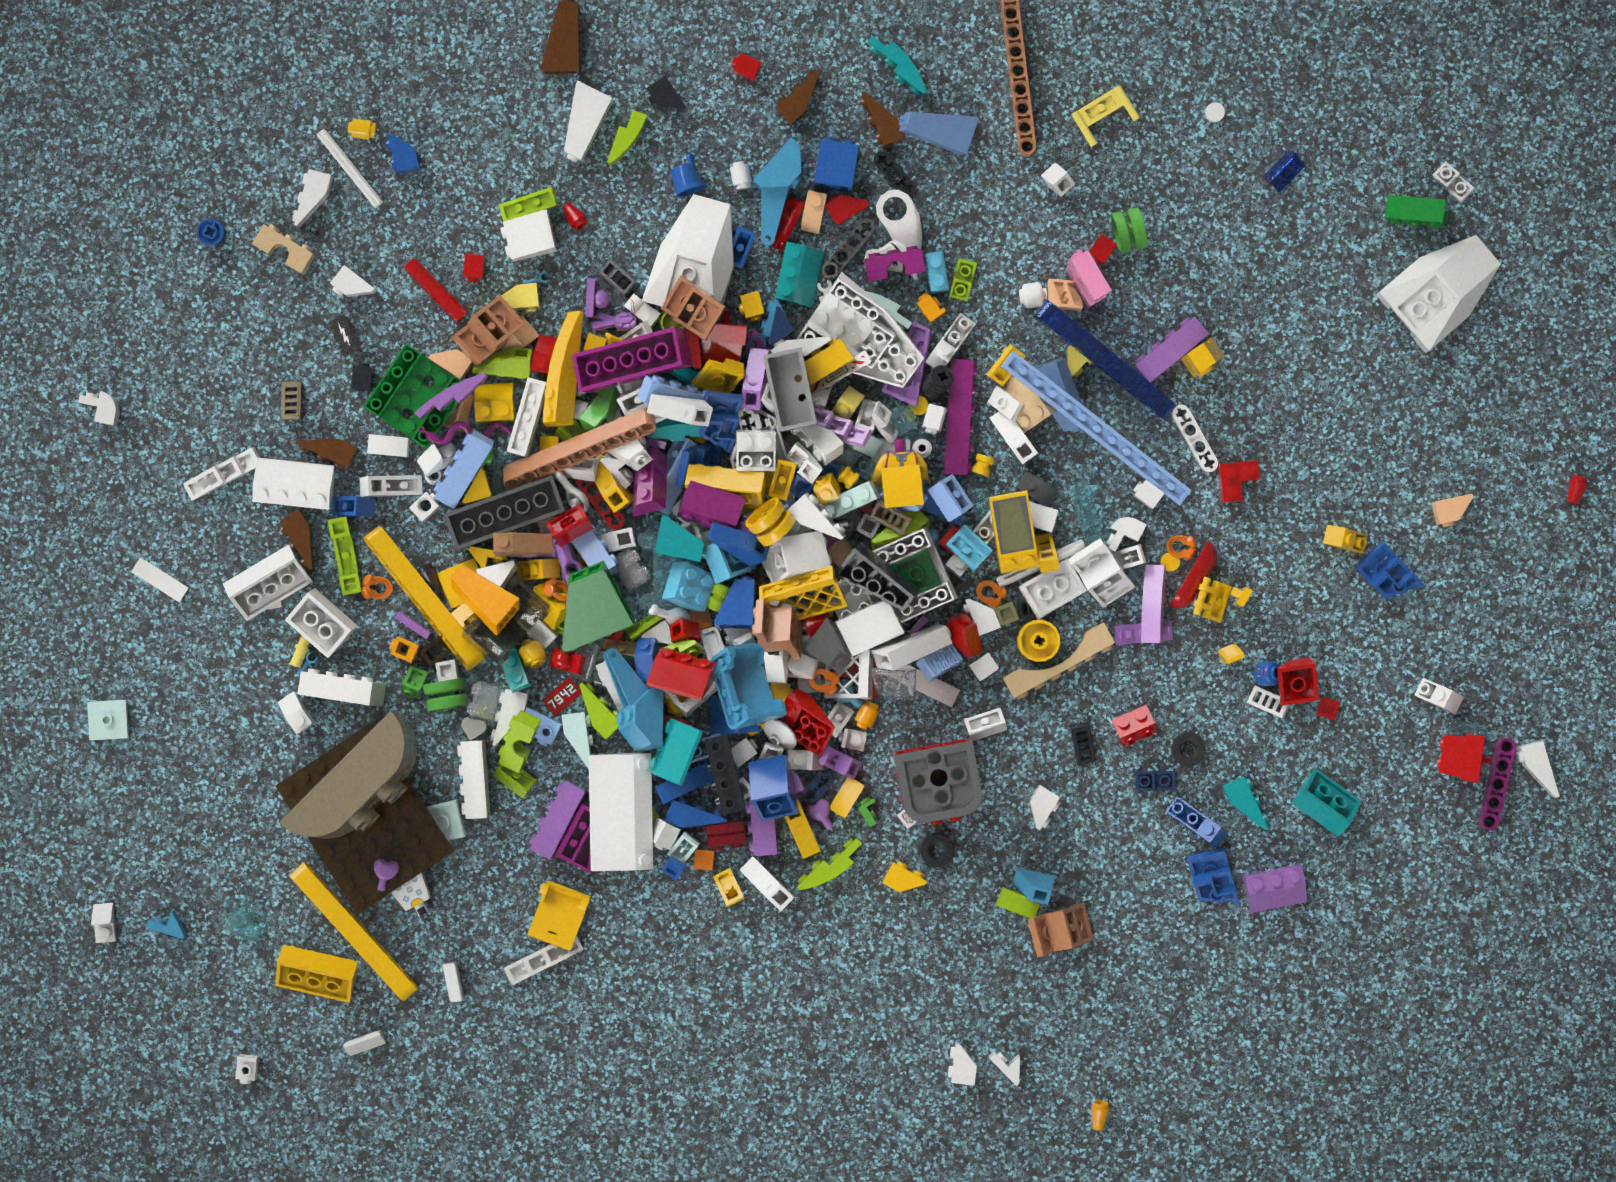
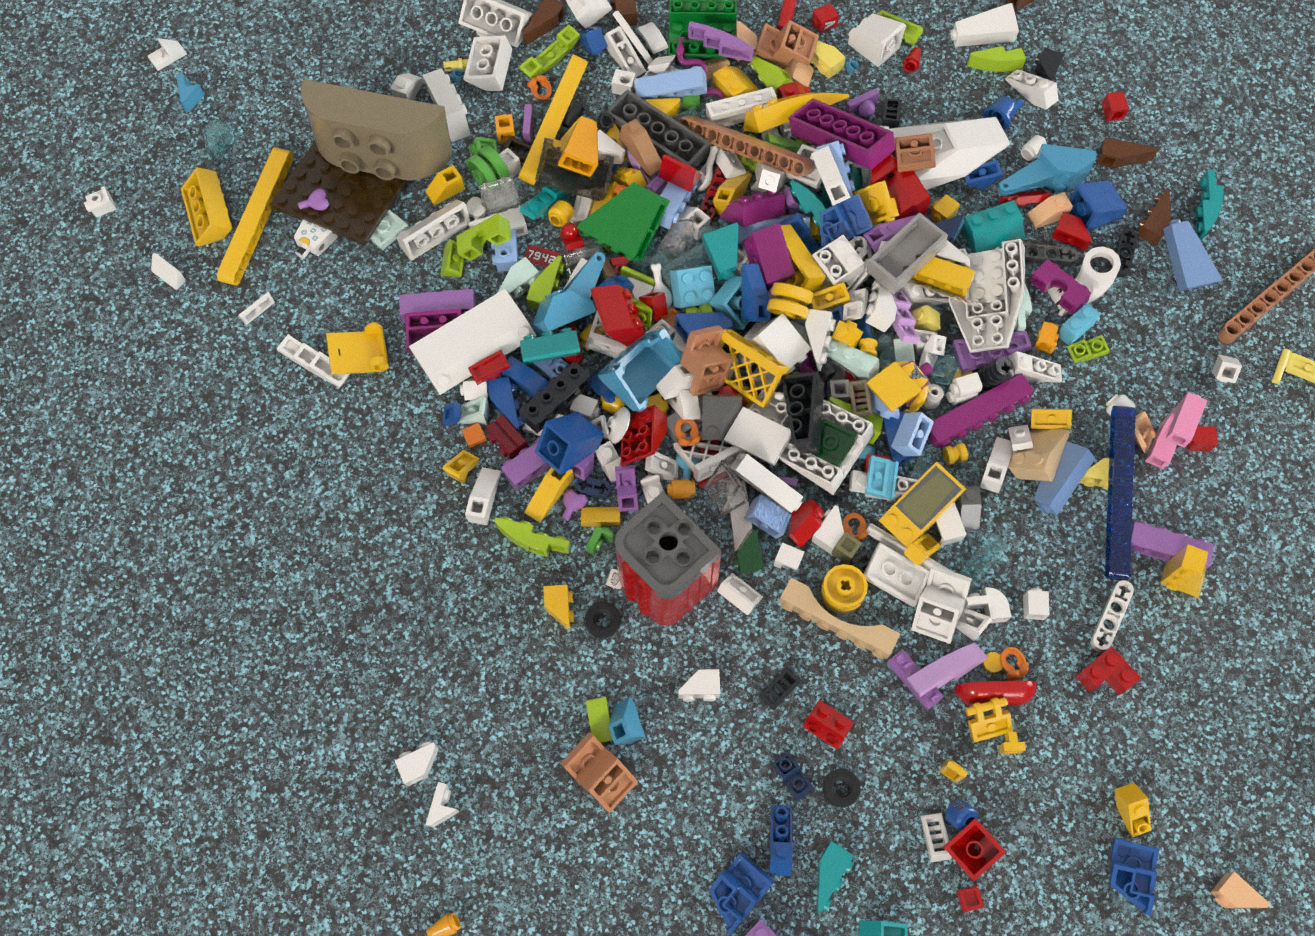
camera: 60 degrees right, 20 degrees down
white slope [600,453,634,489] -> none
light blue plate [1001,351,1191,505] -> none
bright green wheel [1111,207,1148,254] -> none
none -> yellow slope [425,165,465,206]
none -> red tile [468,350,511,386]
none -> black cone [595,112,614,130]
none -> white tile [613,11,653,65]
none -> dark green slope [732,529,764,574]
none -> white slope [1005,69,1058,110]

